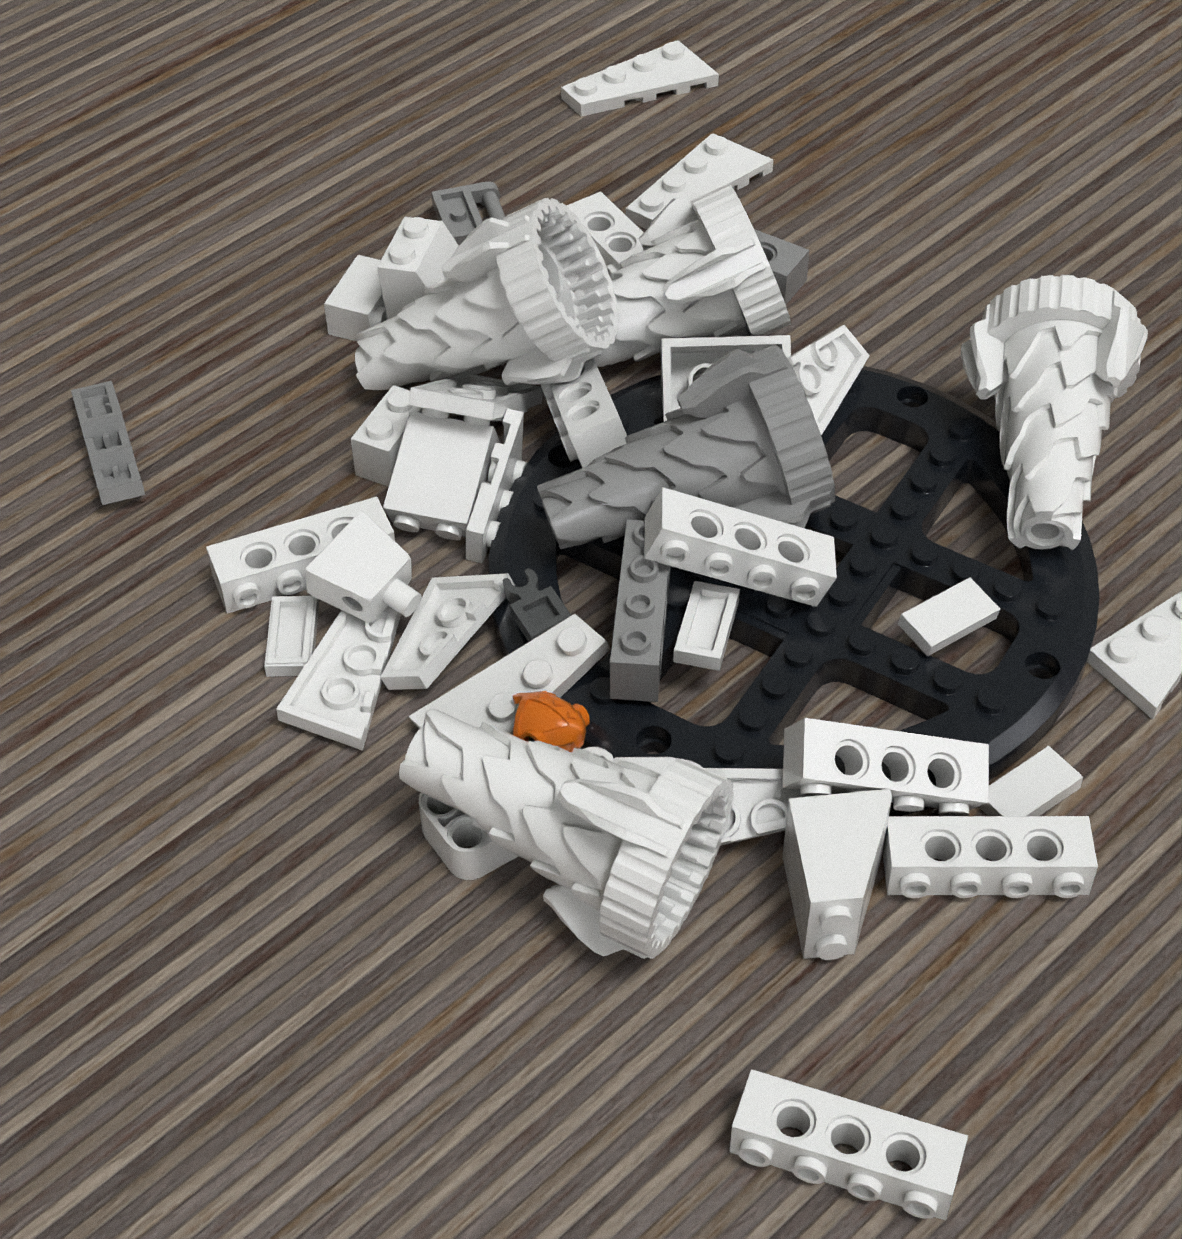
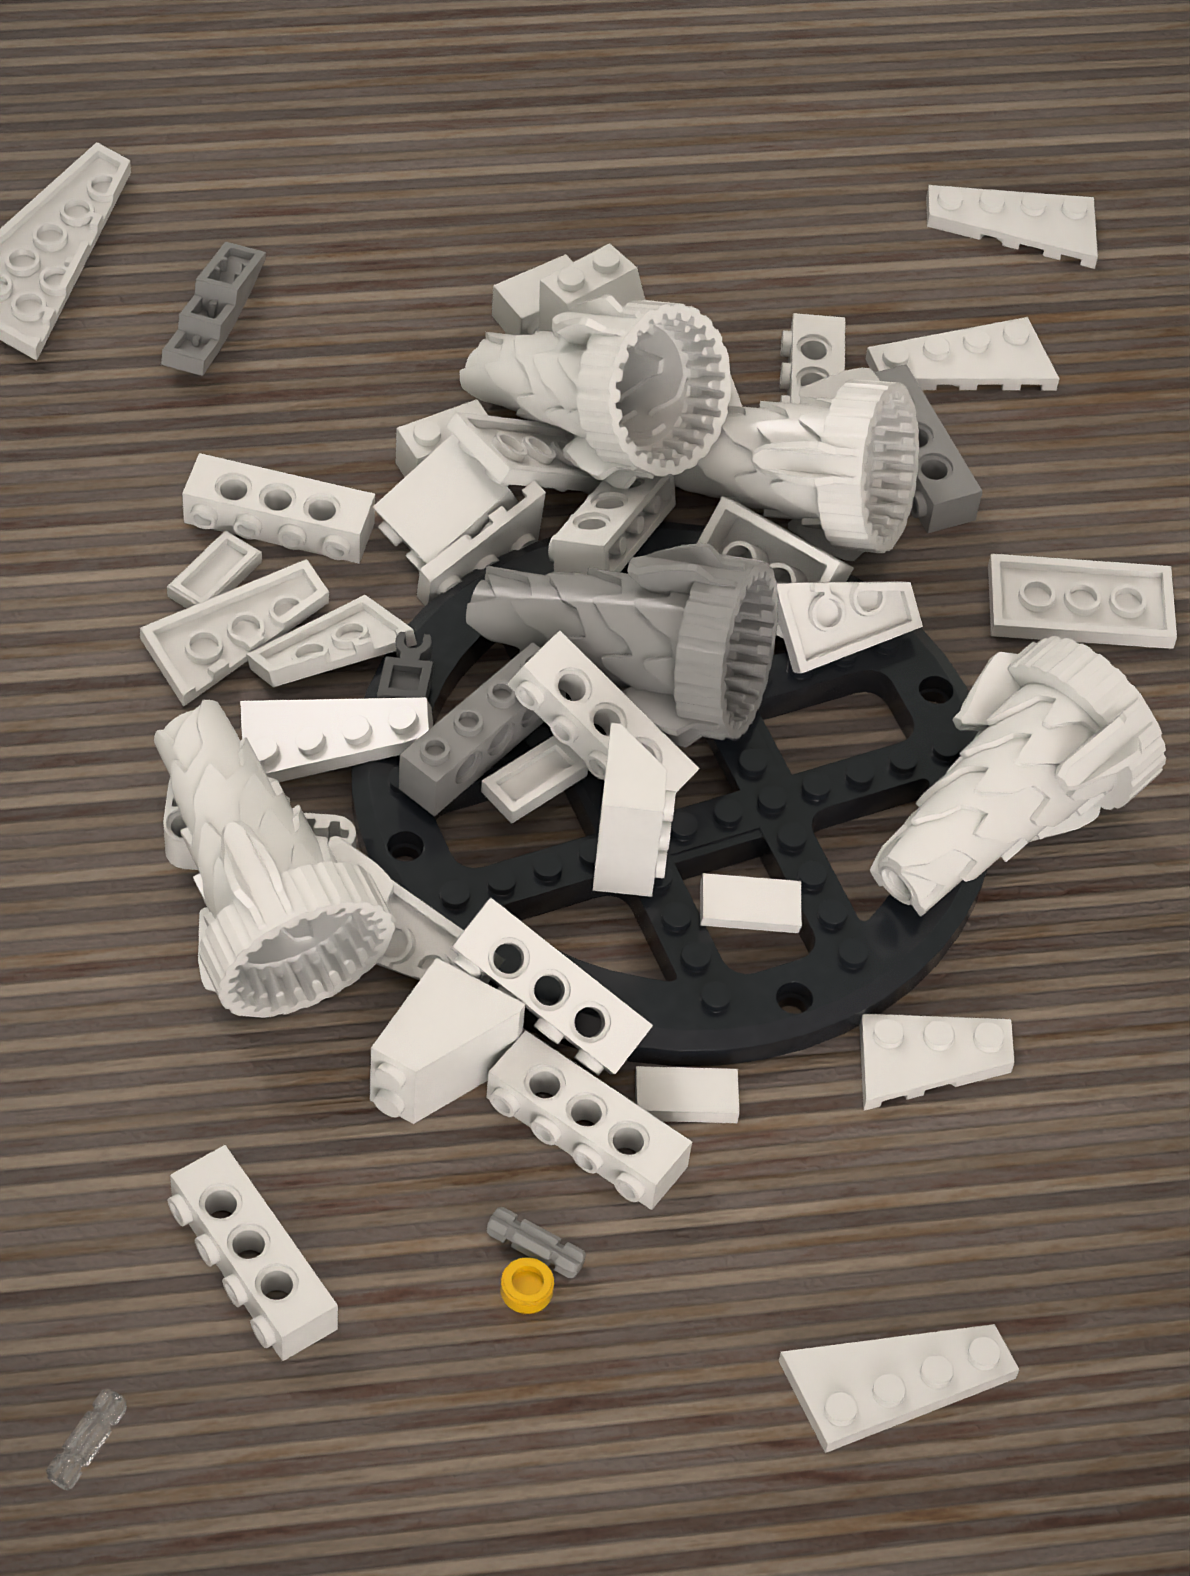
camera: 30 degrees right, 5 degrees up
white torso [305,511,422,622] -> none
light grey plate [431,181,506,245] -> none
orange helmet [512,691,590,753] -> none
none -> light grey axle [487,1207,586,1278]
none -> yellow tile [500,1258,554,1314]
none -> white slope [593,723,676,897]
none -> white plate [988,554,1177,649]

